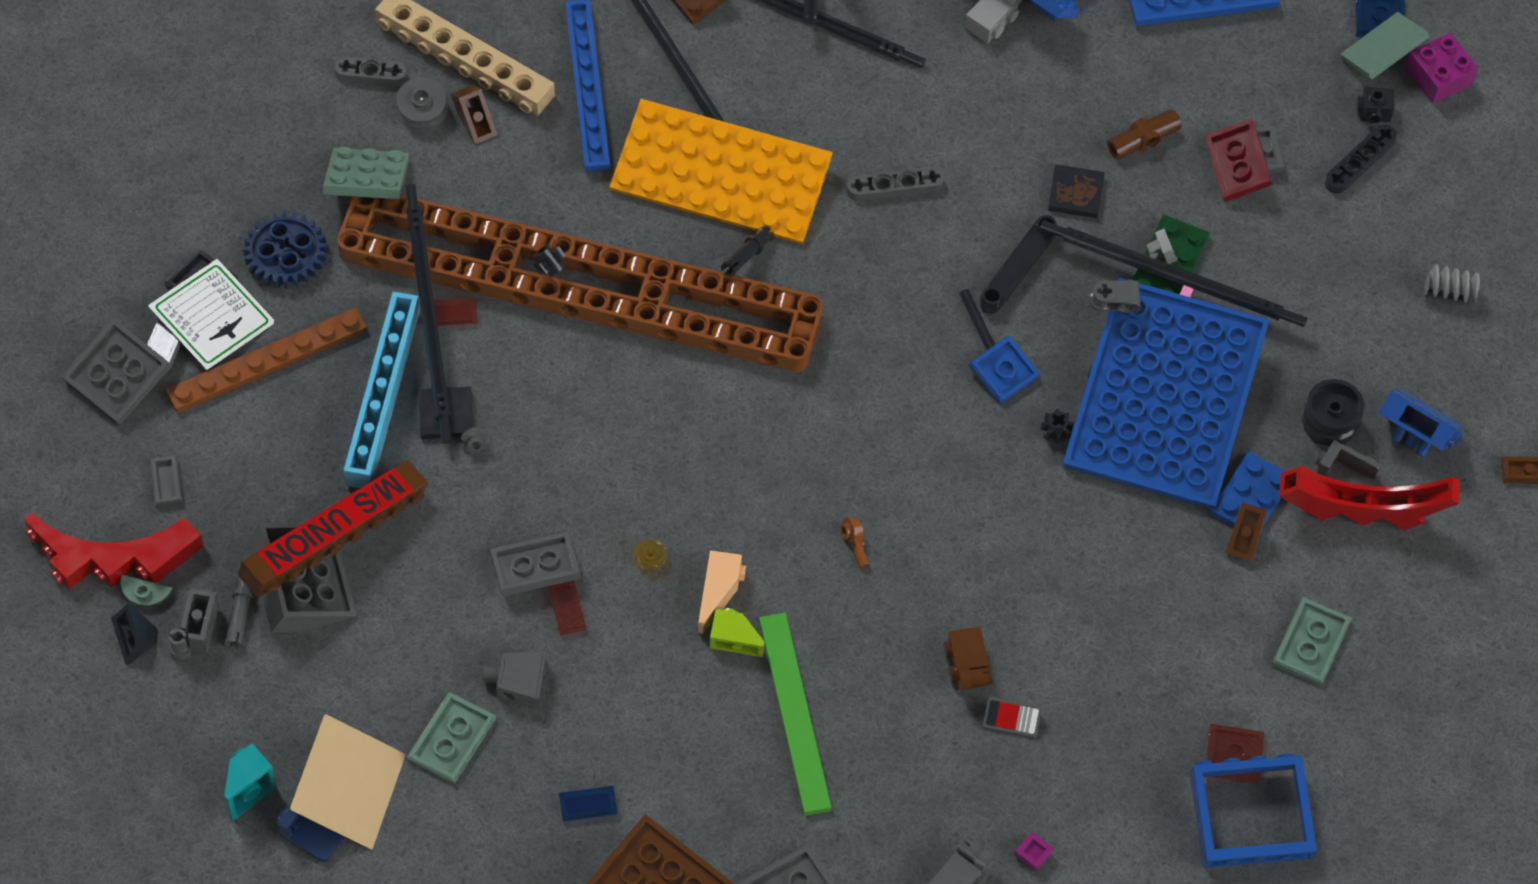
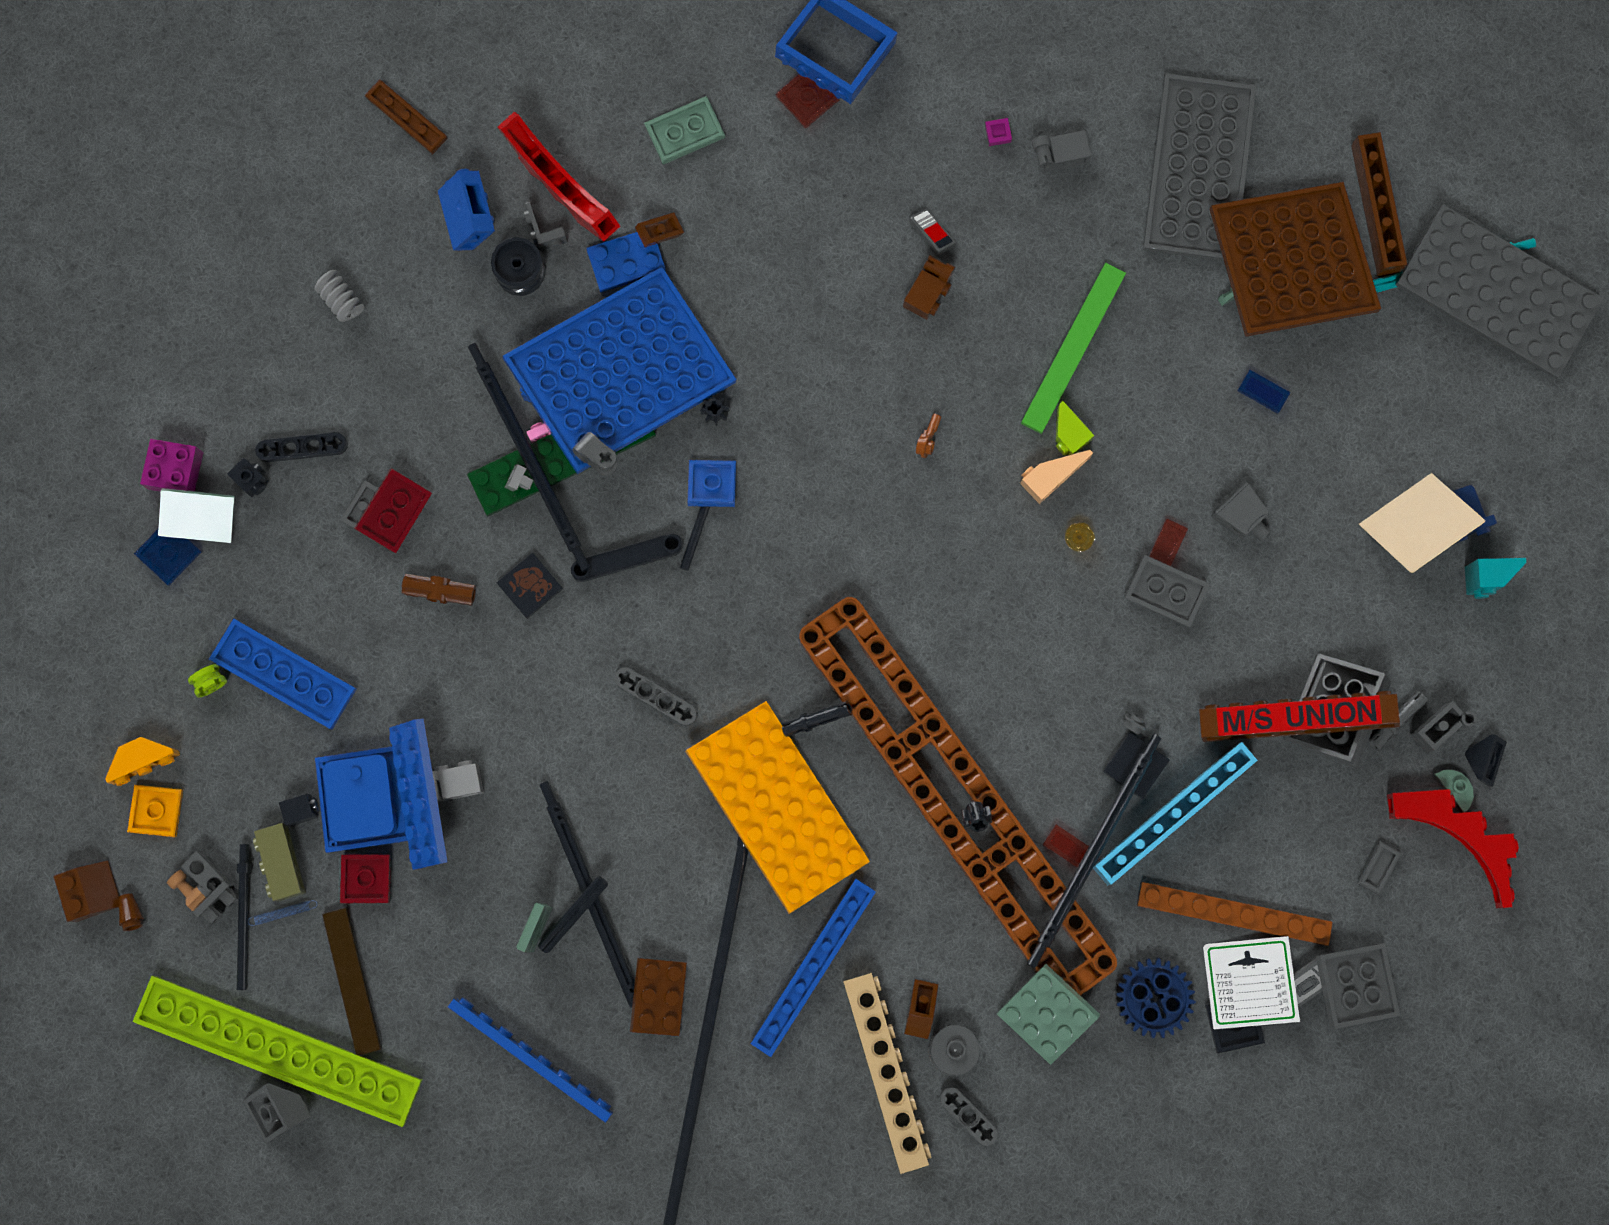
camera: 135 degrees left, 20 degrees up
sand green tile [407,692,496,785] -> none

